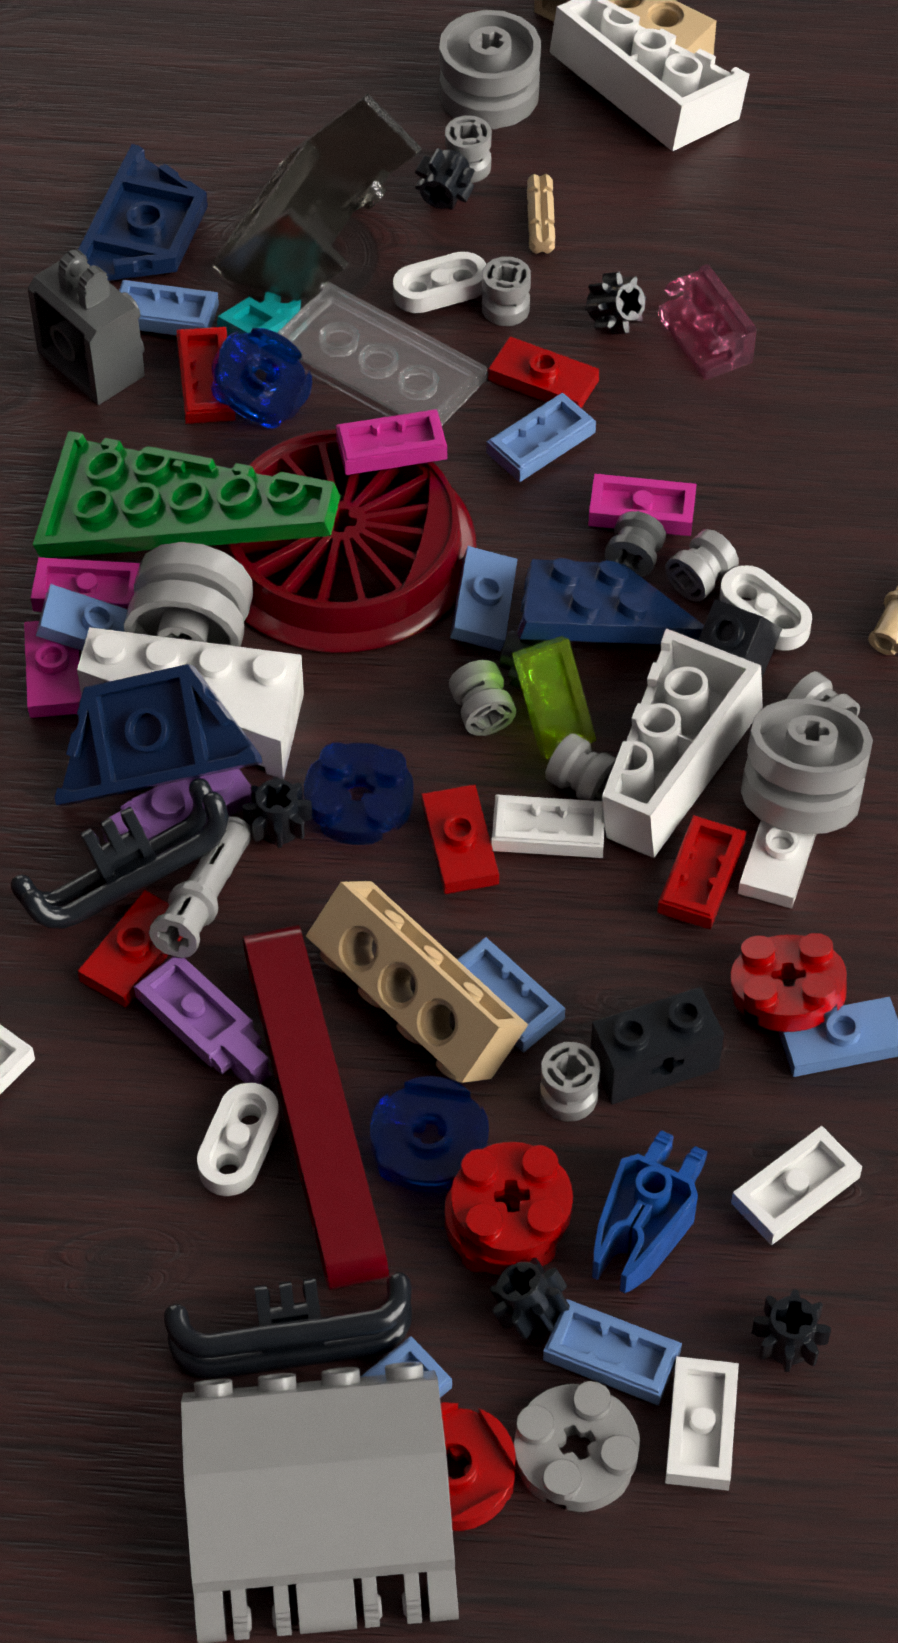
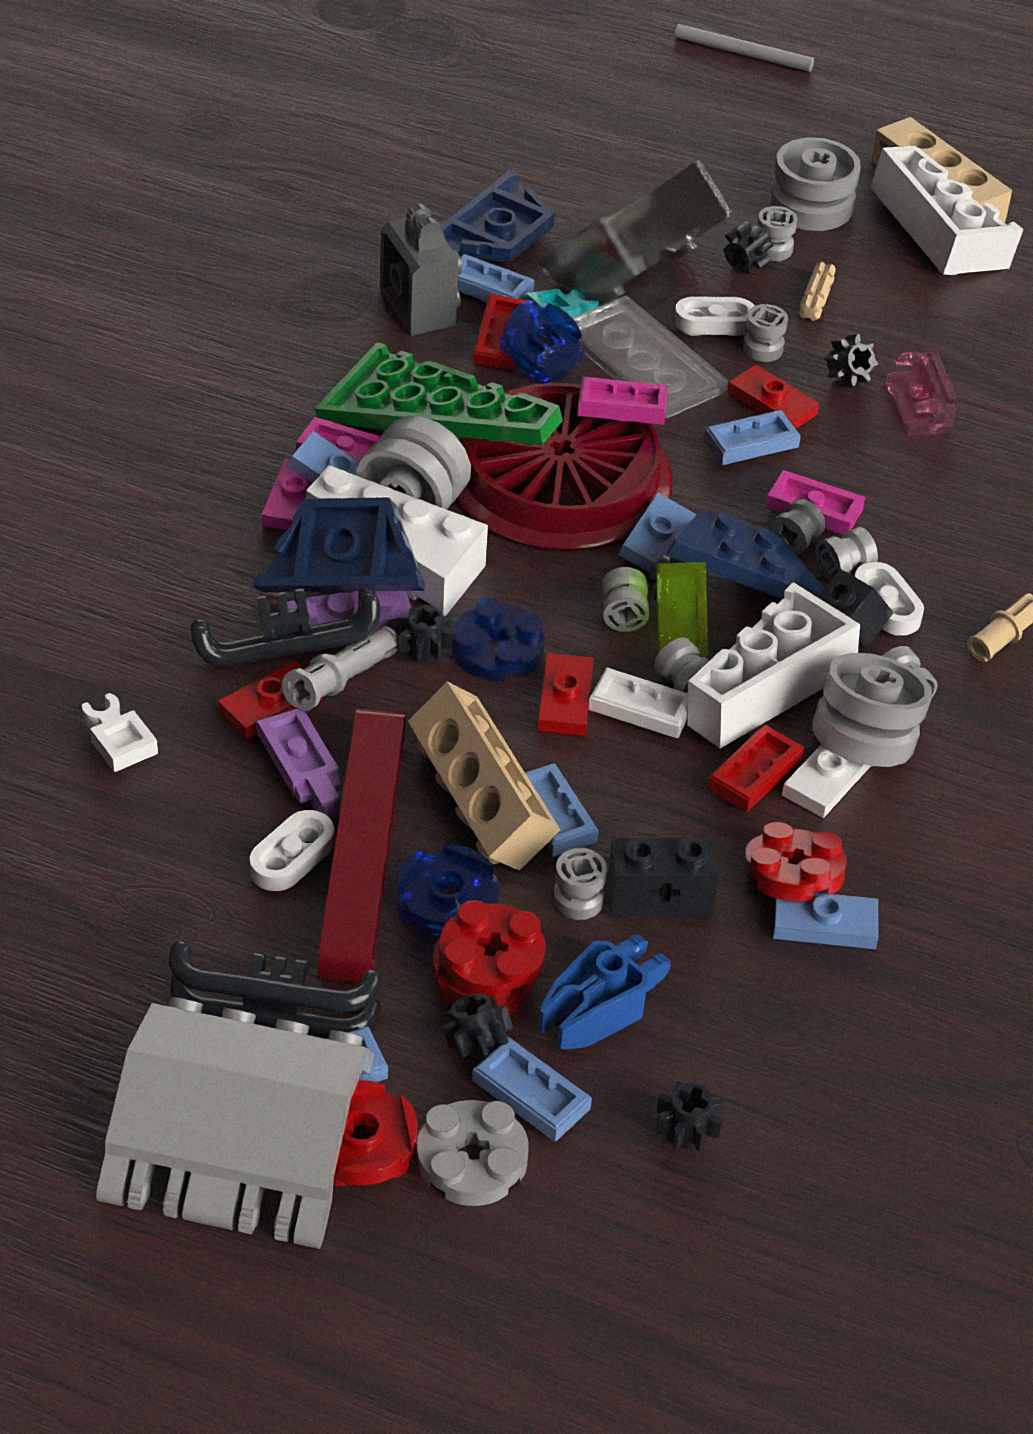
camera: 15 degrees right, 10 degrees down
white plate [665,1356,739,1491] -> none
white plate [731,1126,862,1245] -> none

